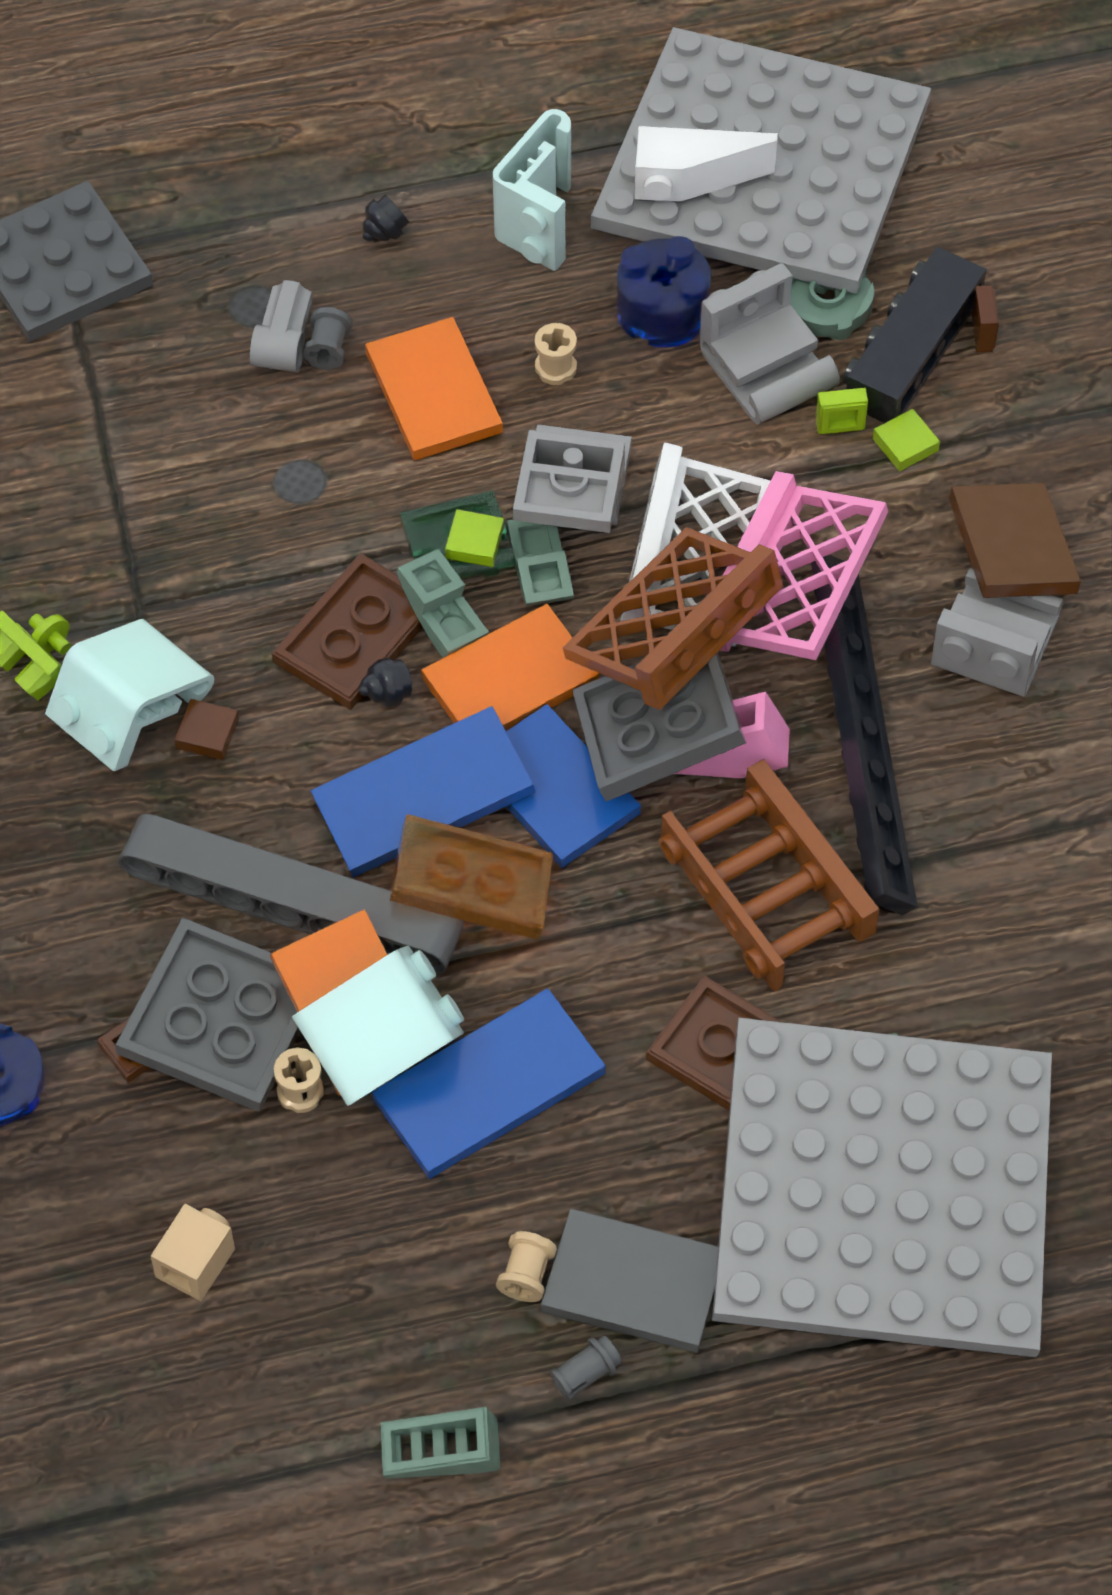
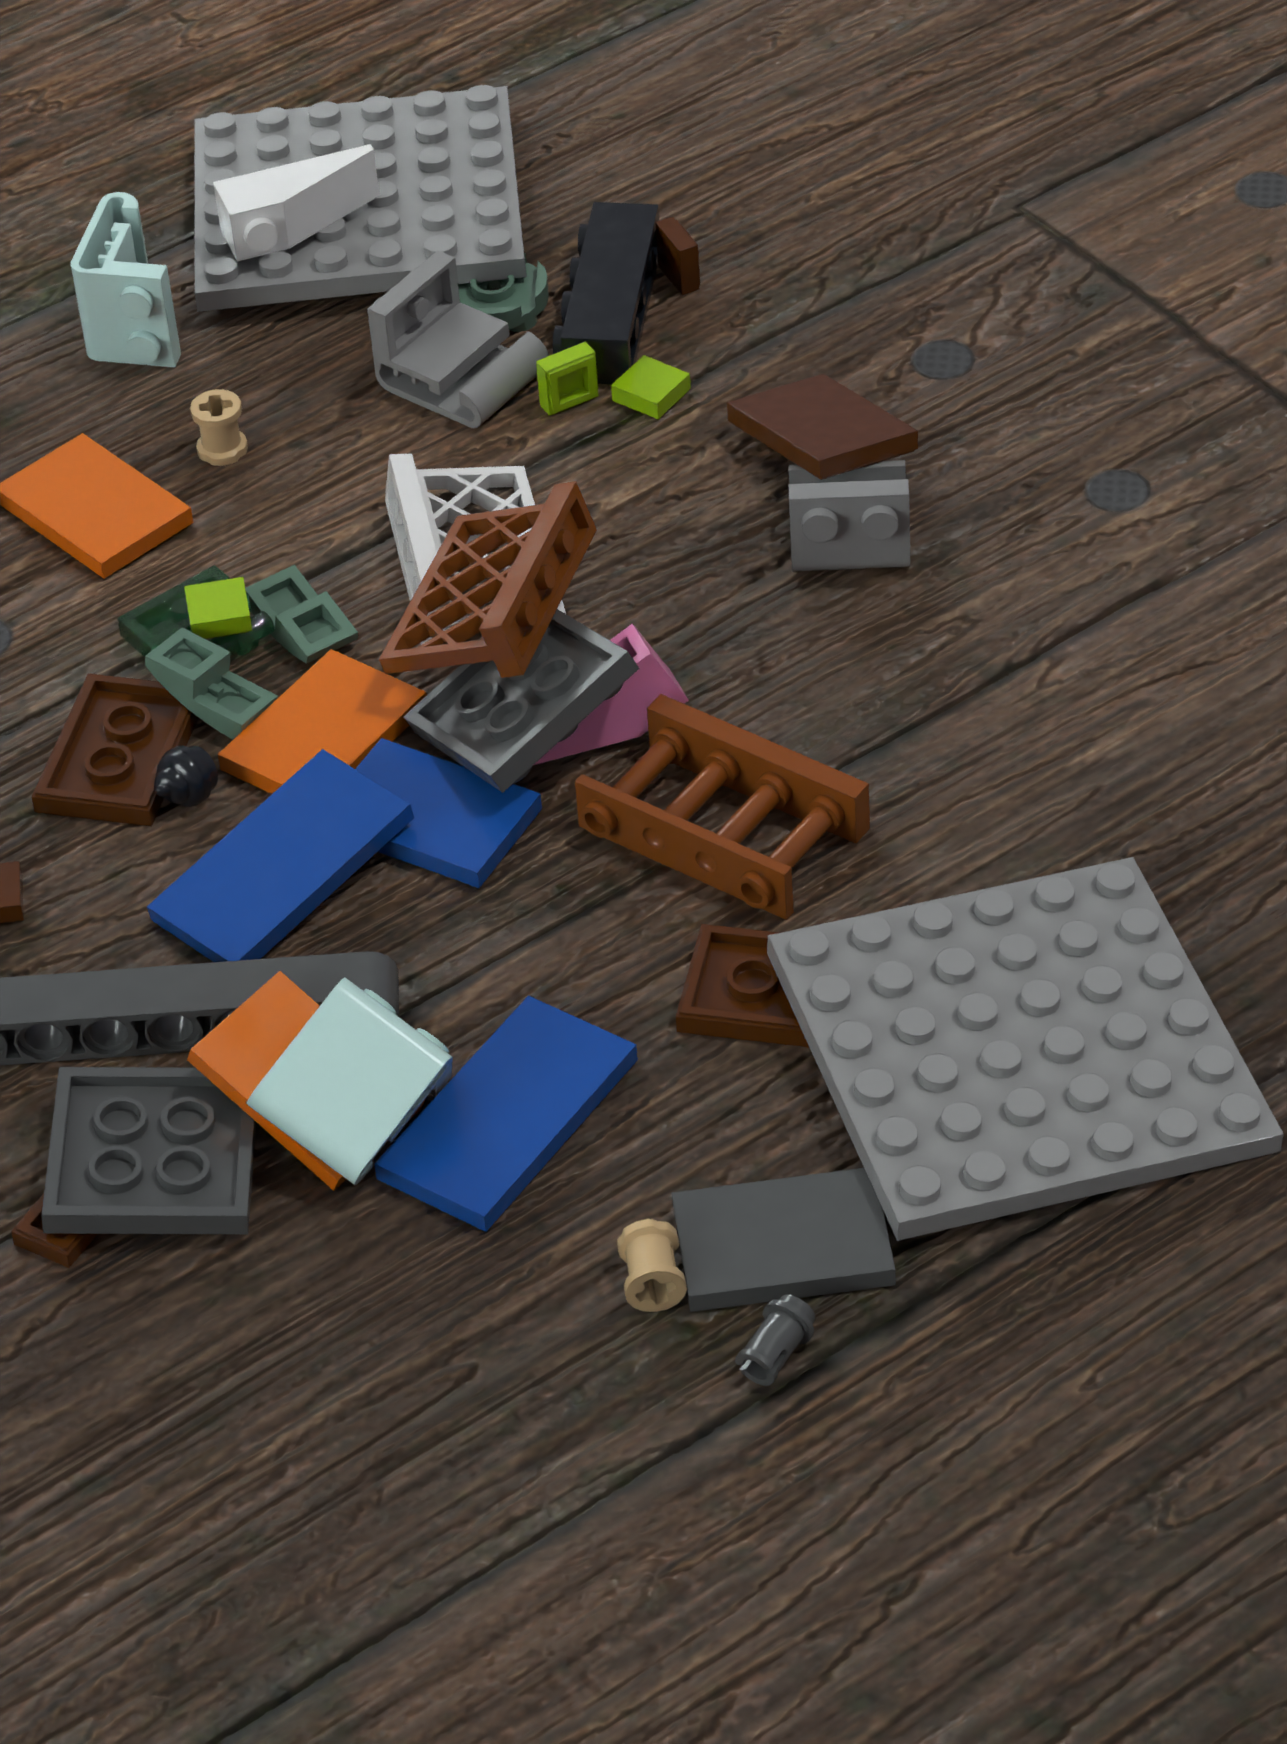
camera: 20 degrees left, 15 degrees down
tan brick [151,1204,235,1301] -> none
tan bush [273,1047,324,1113] -> none
sand green slope [380,1407,501,1479] -> none
clear orange tile [389,814,553,940] -> none
light grey bracket [513,424,632,533] -> none
clear blue brick [617,236,711,348] -> none
bright pink fence [720,471,888,660] -> none
black plate [811,554,918,915] -> none

